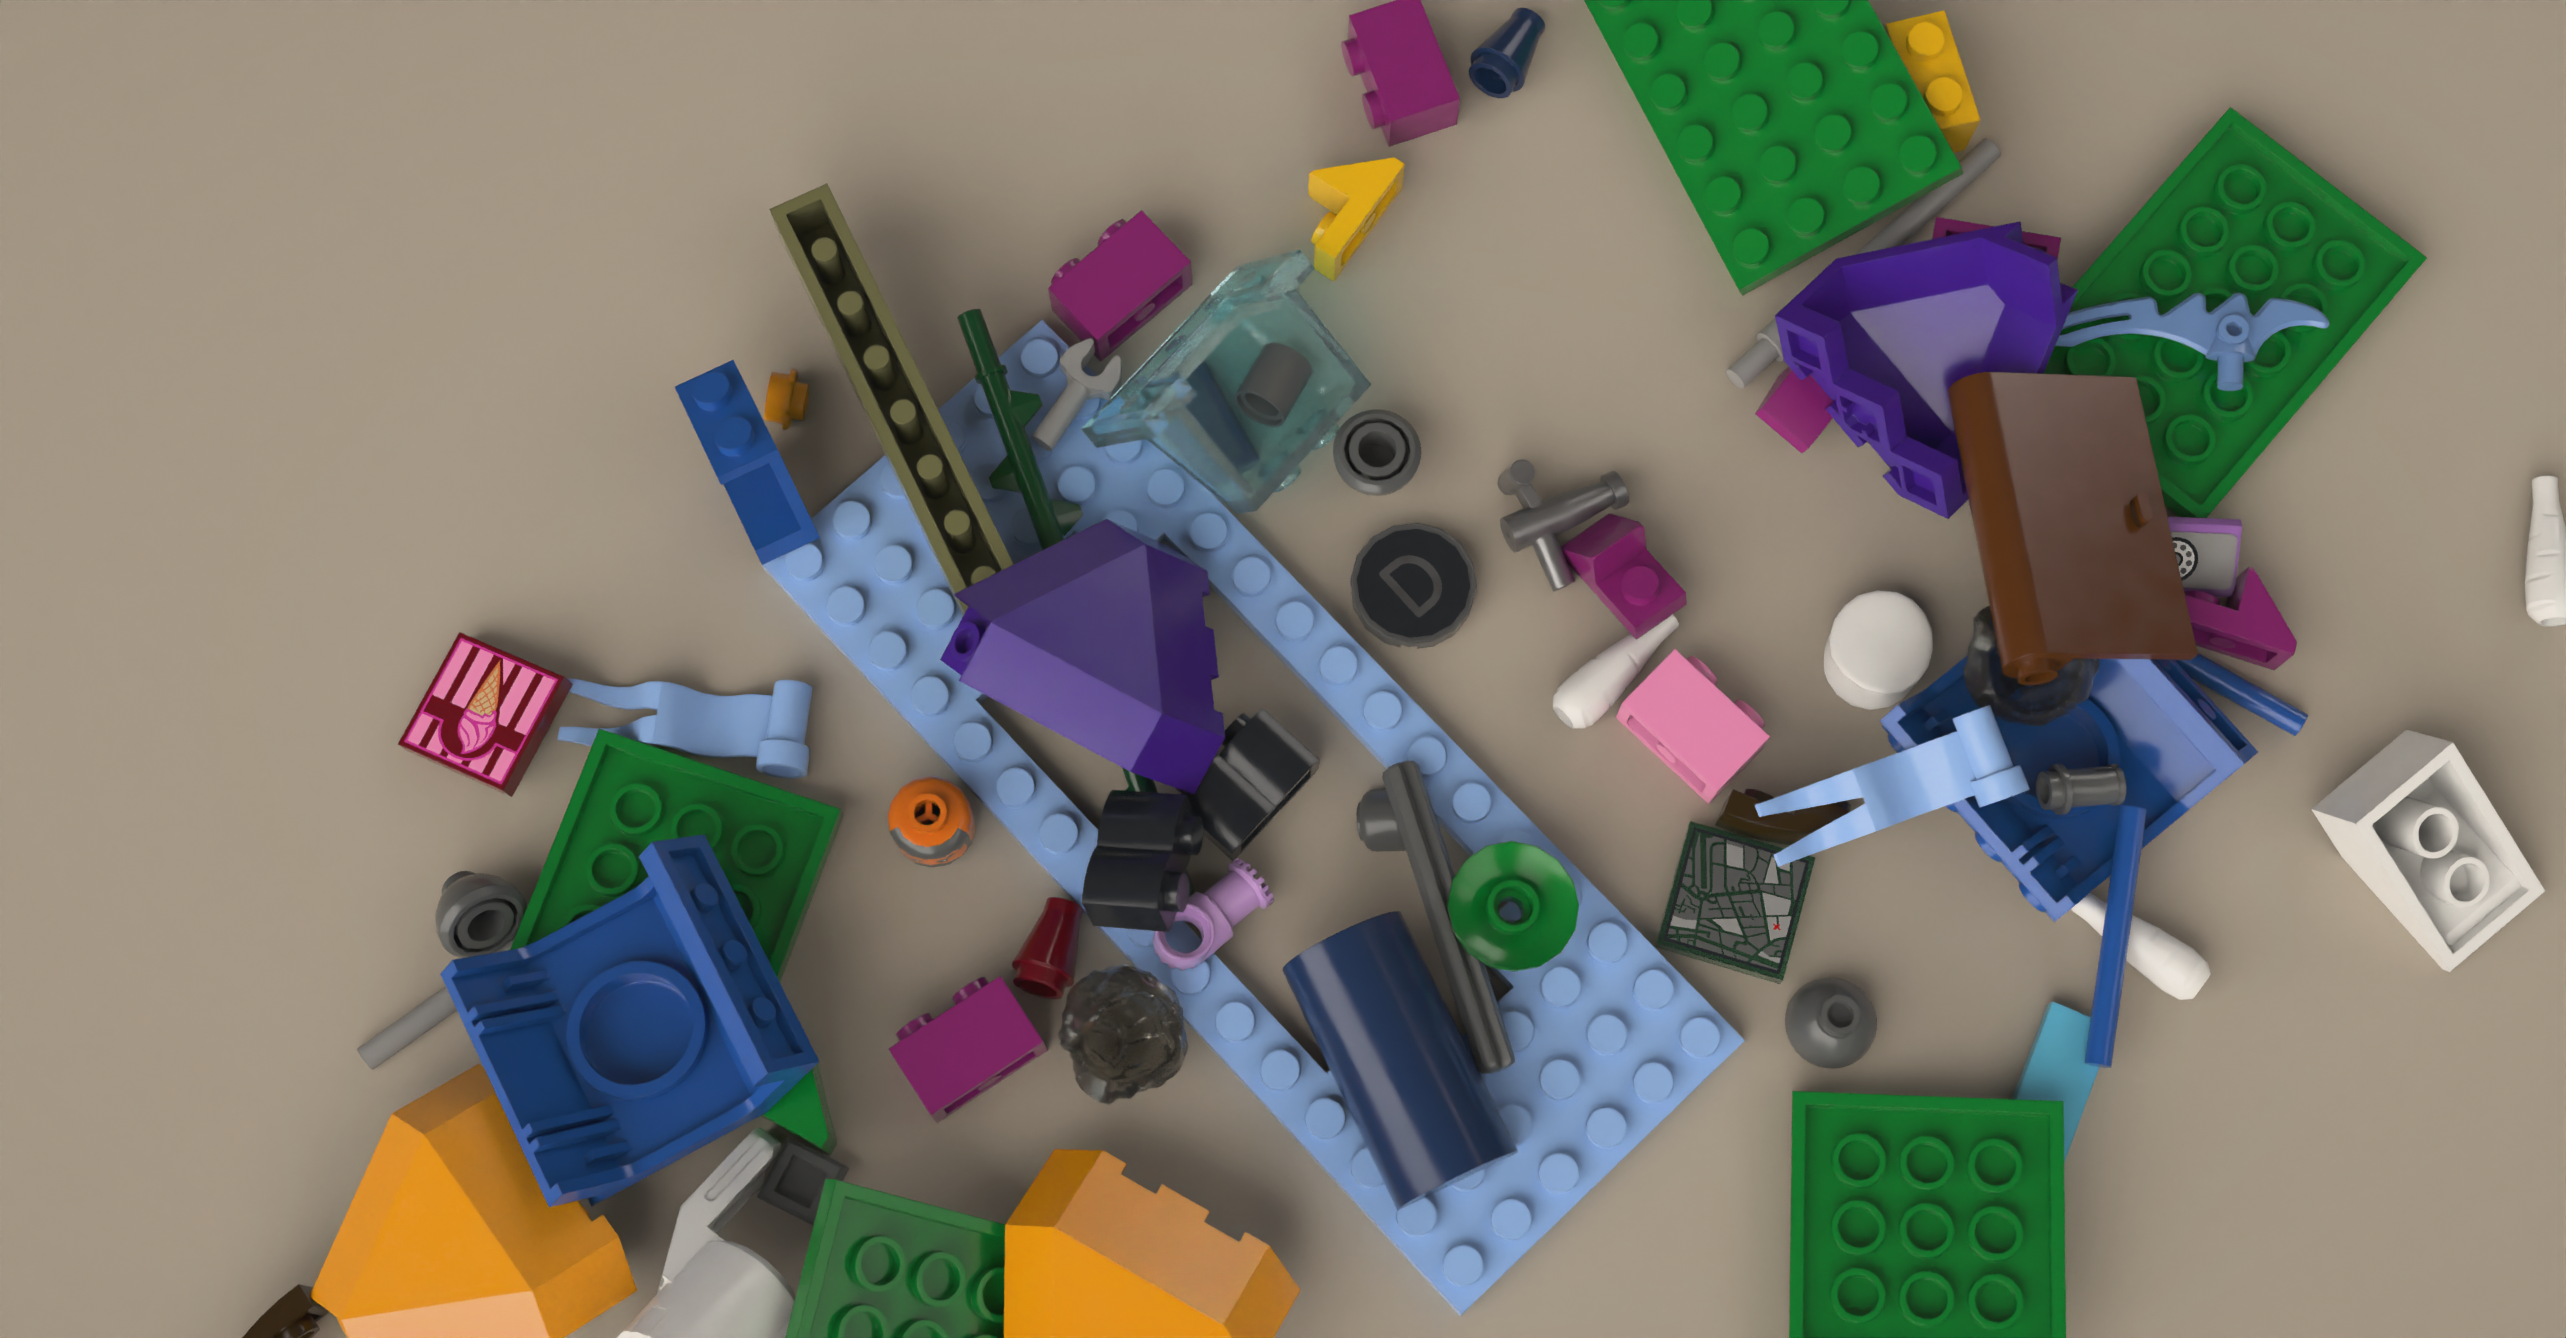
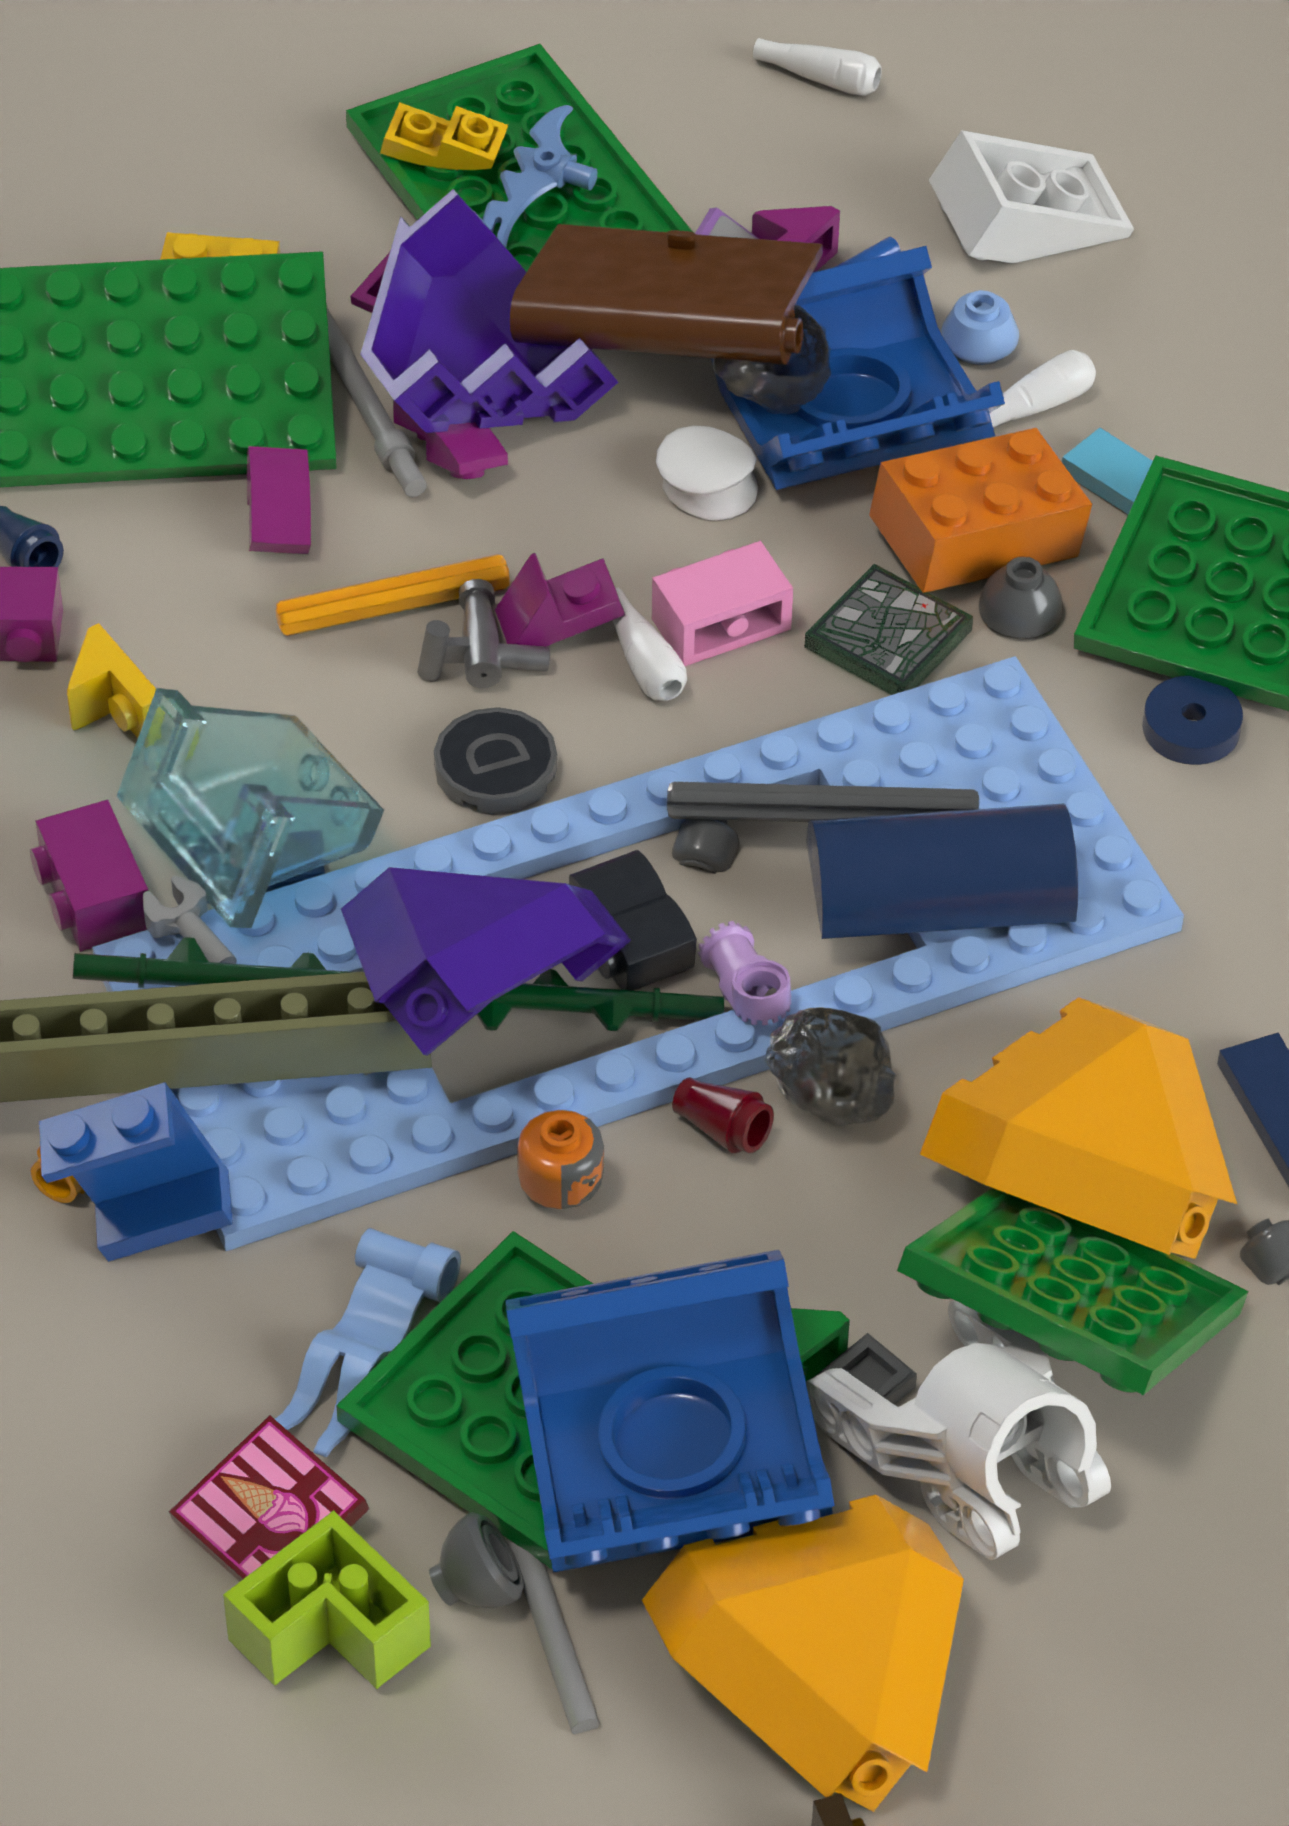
camera: 70 degrees left, 25 degrees down
magenta brick [888,976,1048,1123] -> none
black brick [1082,790,1203,932] -> none
dark grey beam [1234,342,1313,427] -> none
dark grey brick [1333,409,1421,496] -> none
green dish [1447,841,1579,972] -> none
dark brown slope [1715,789,1851,845] -> none
light blue flag [1755,705,2030,867] -> none
dark grey pin [2036,763,2126,815] -> none
blue bar [2084,805,2147,1068] -> none
none -> lime brick [223,1510,431,1689]
none -> magenta slope [247,446,311,554]
none -> light orange axle [275,554,510,636]
none -> yellow slope [380,102,508,170]
none -> orange brick [869,428,1092,593]
none -> light blue cone [941,290,1019,365]
none -> dark blue piece [1142,676,1243,765]

